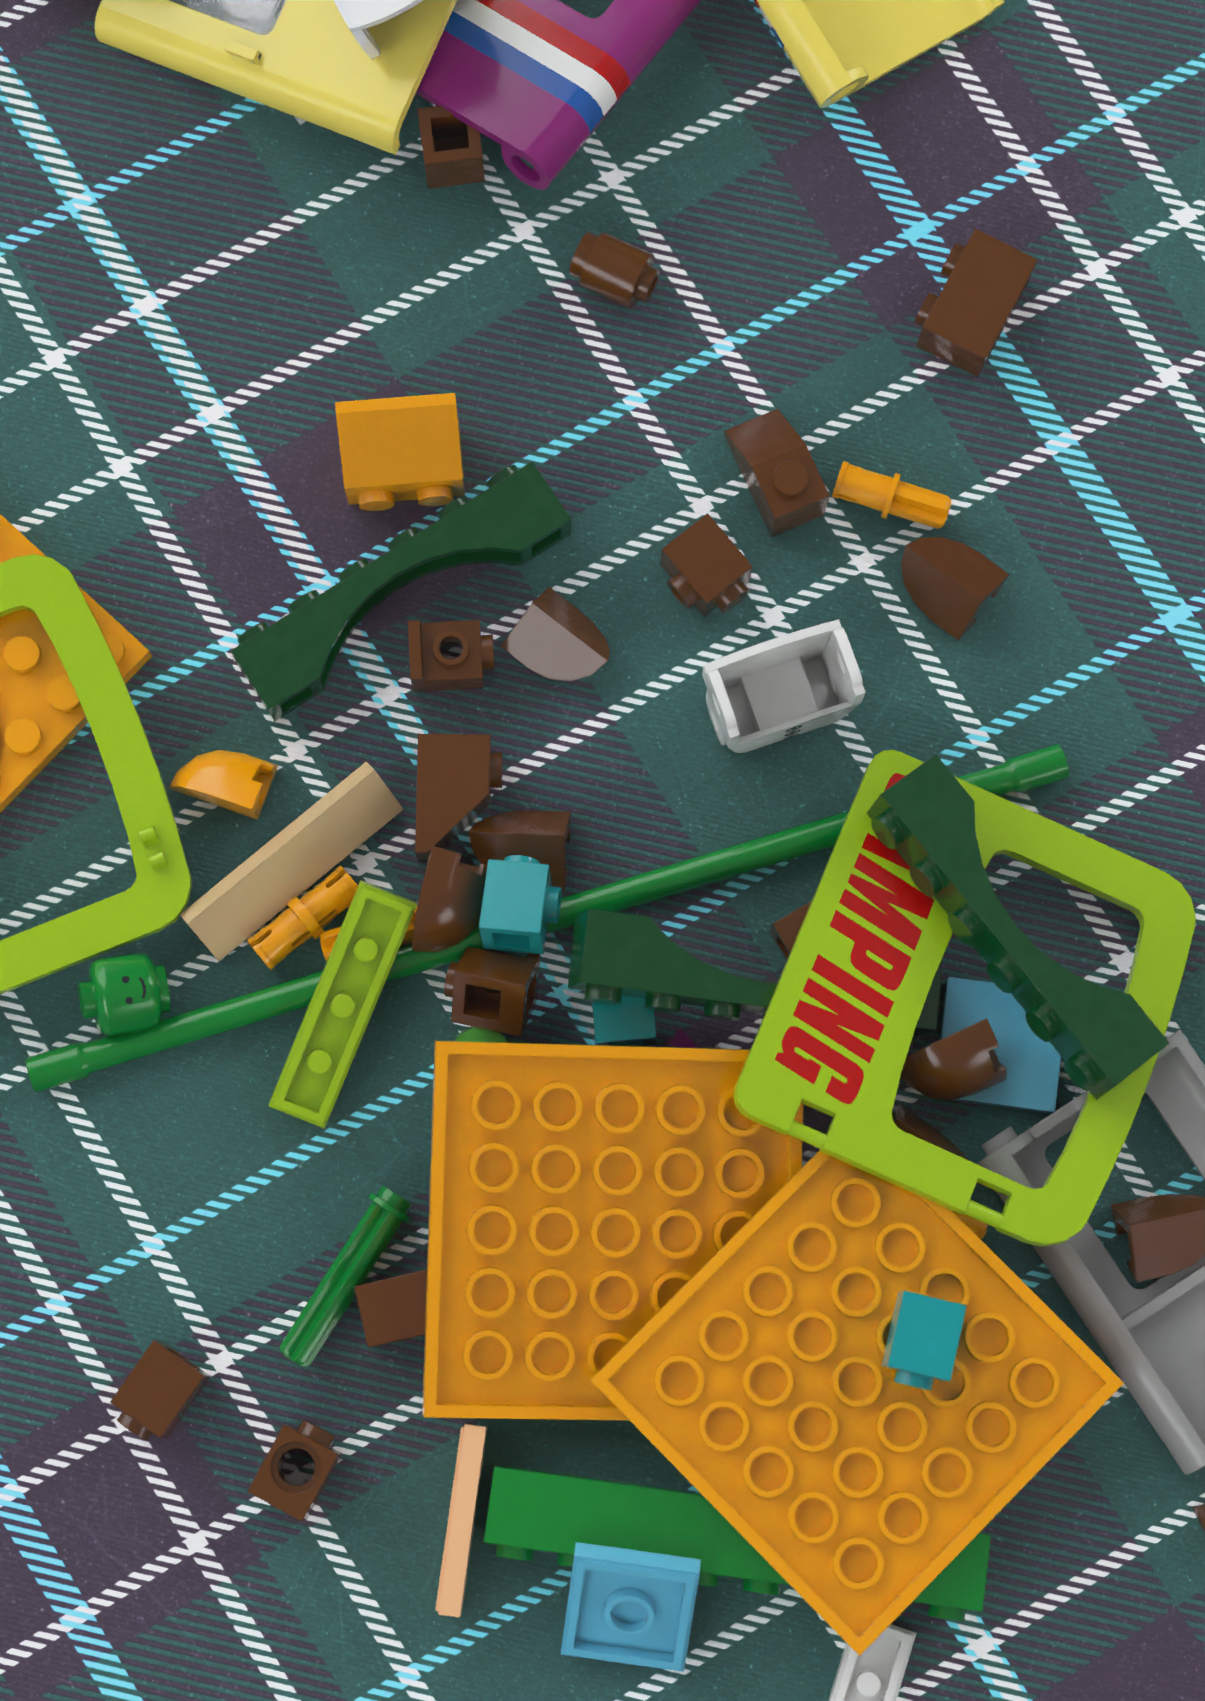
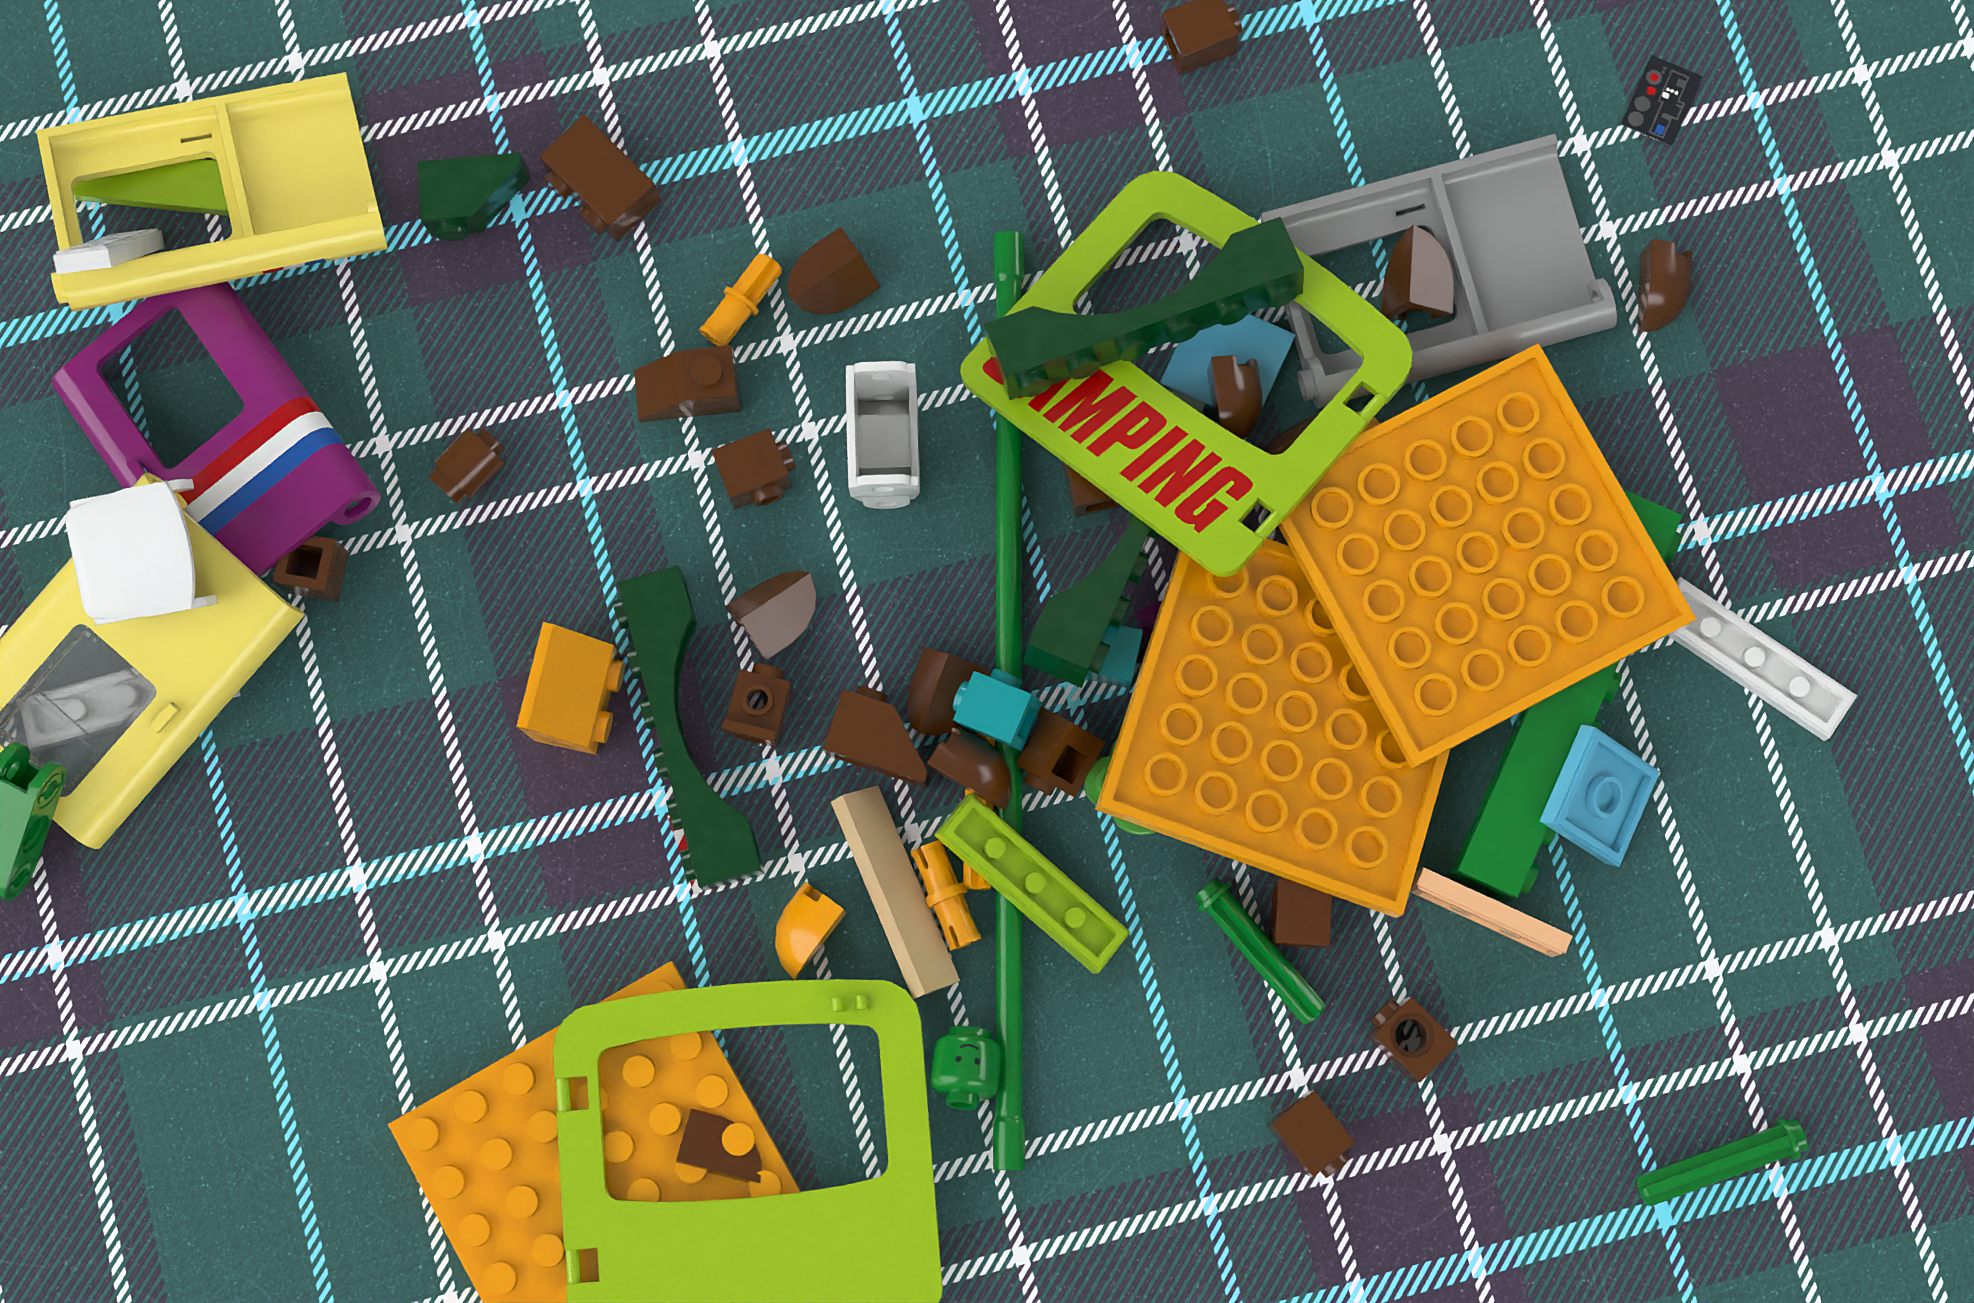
camera: 70 degrees left, 0 degrees up
teal brick [881,1291,967,1391] -> none
none -> dark green slope [417,152,529,241]

